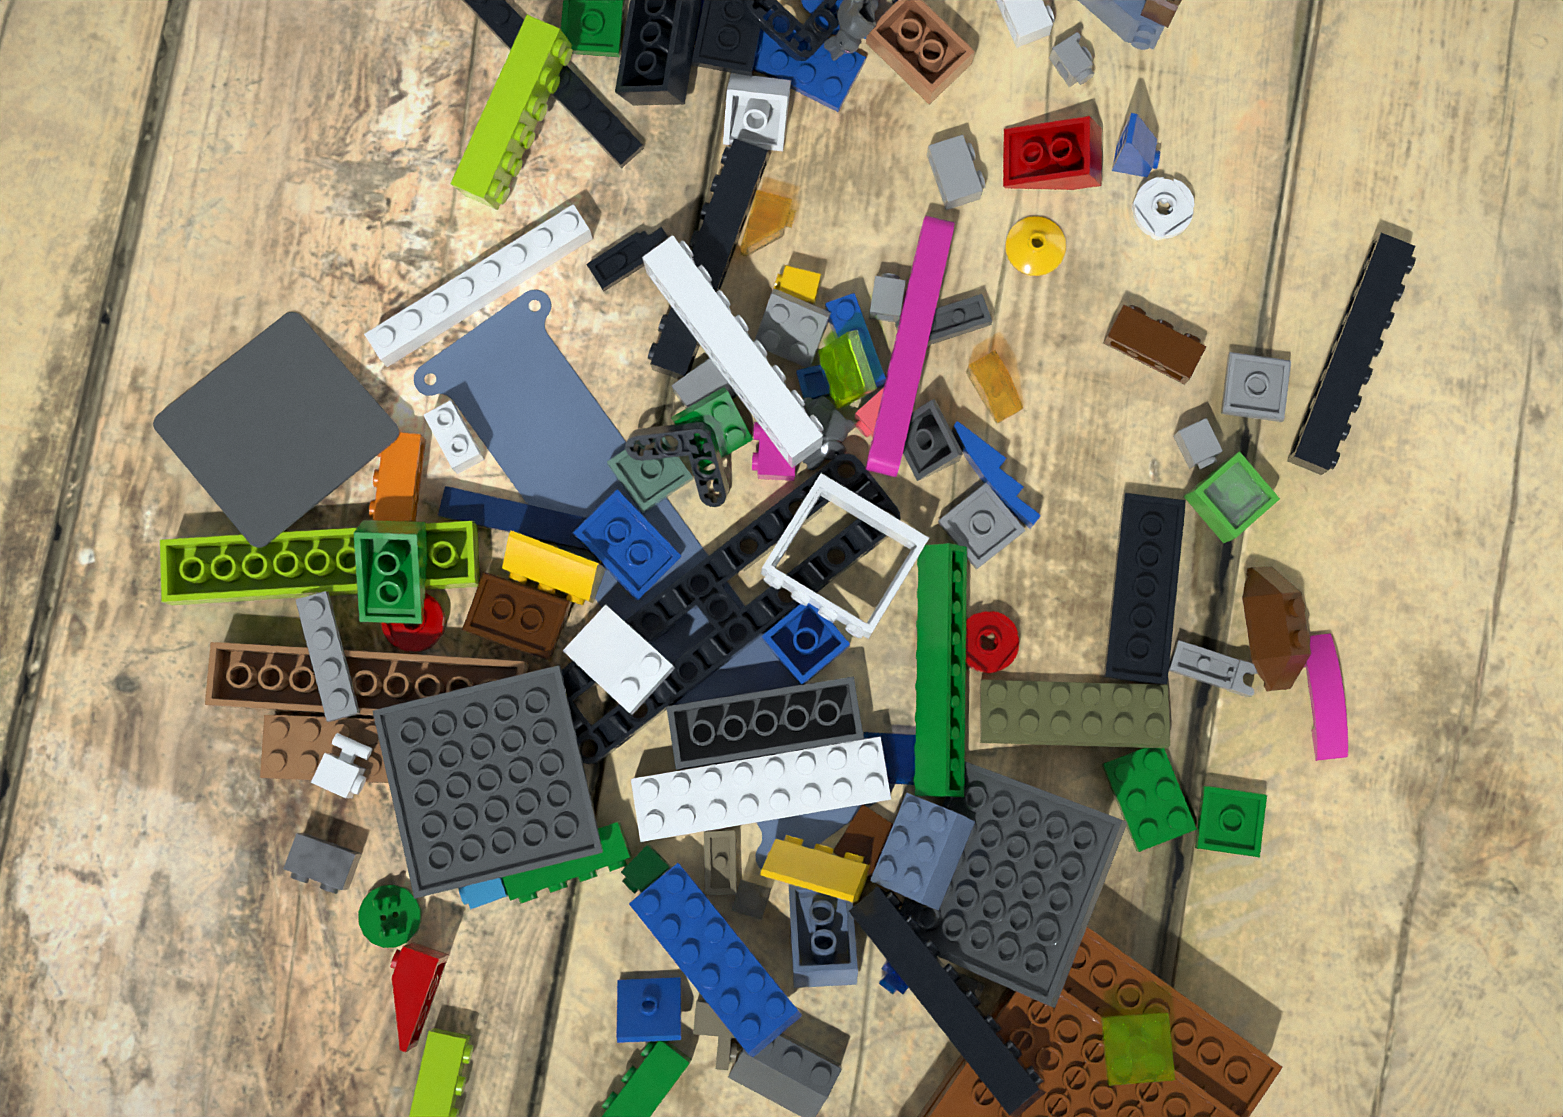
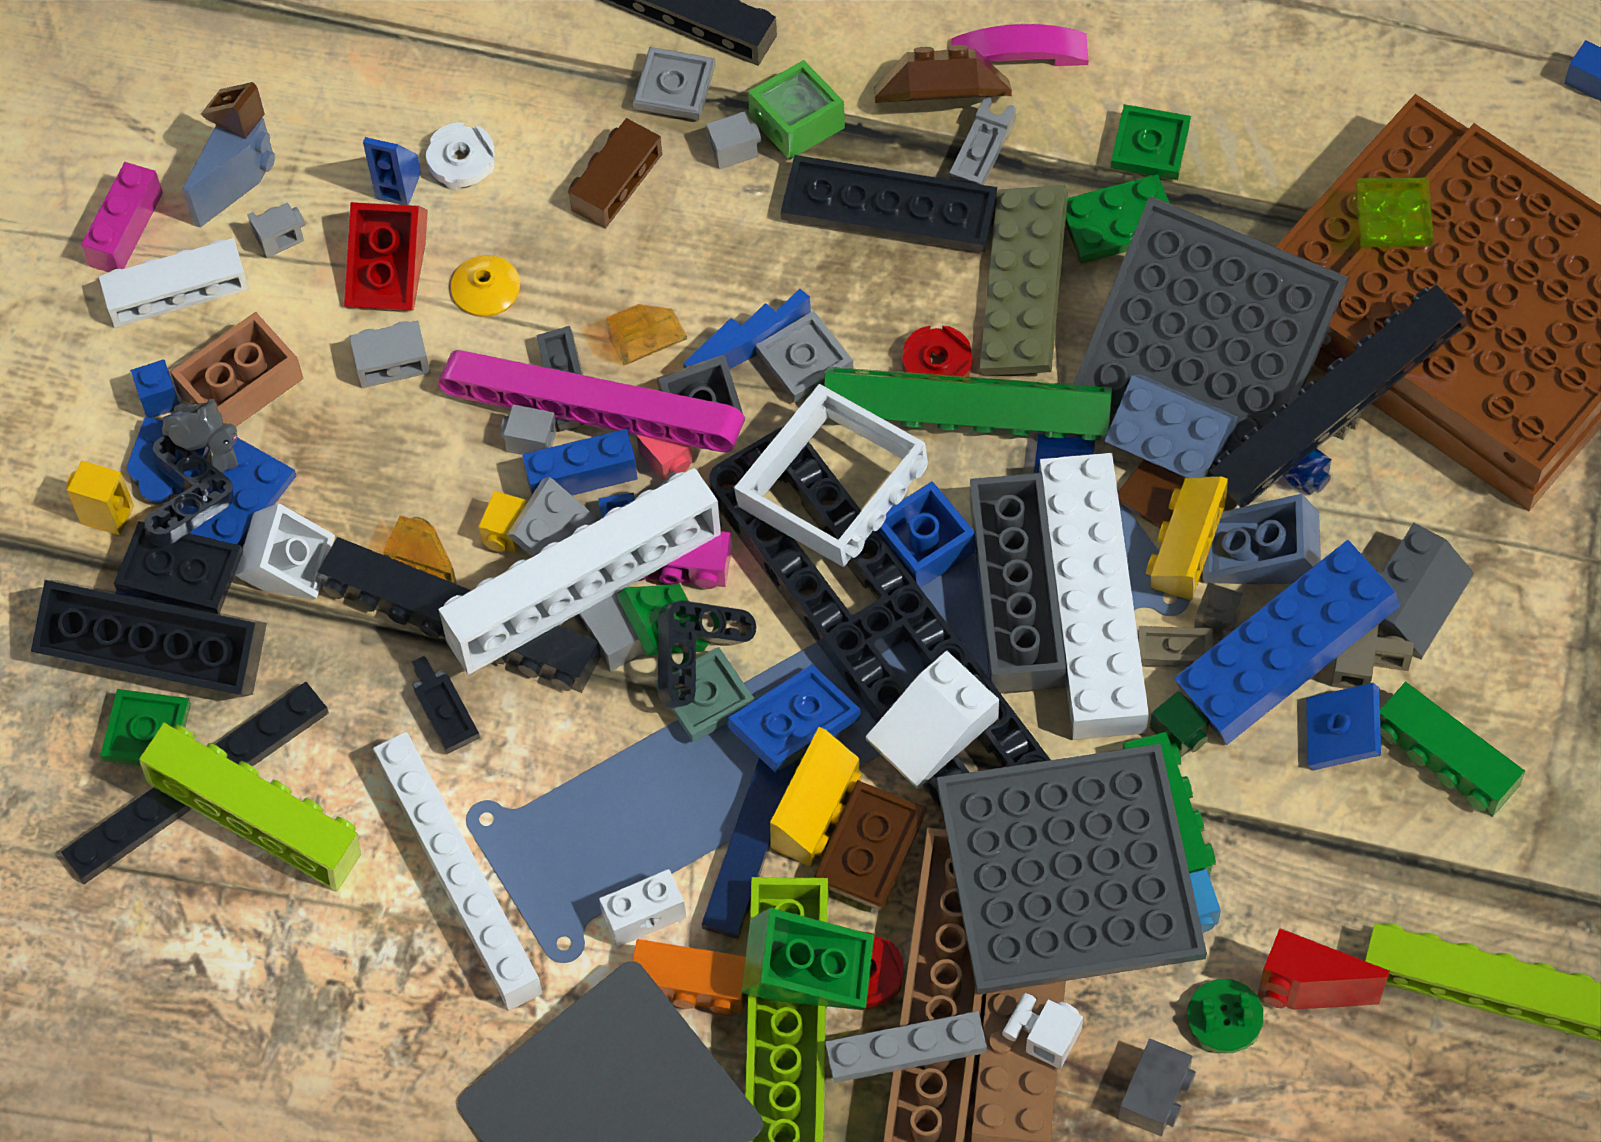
camera: 85 degrees left, 20 degrees down
clear neon green plate [818,330,877,409] -> none

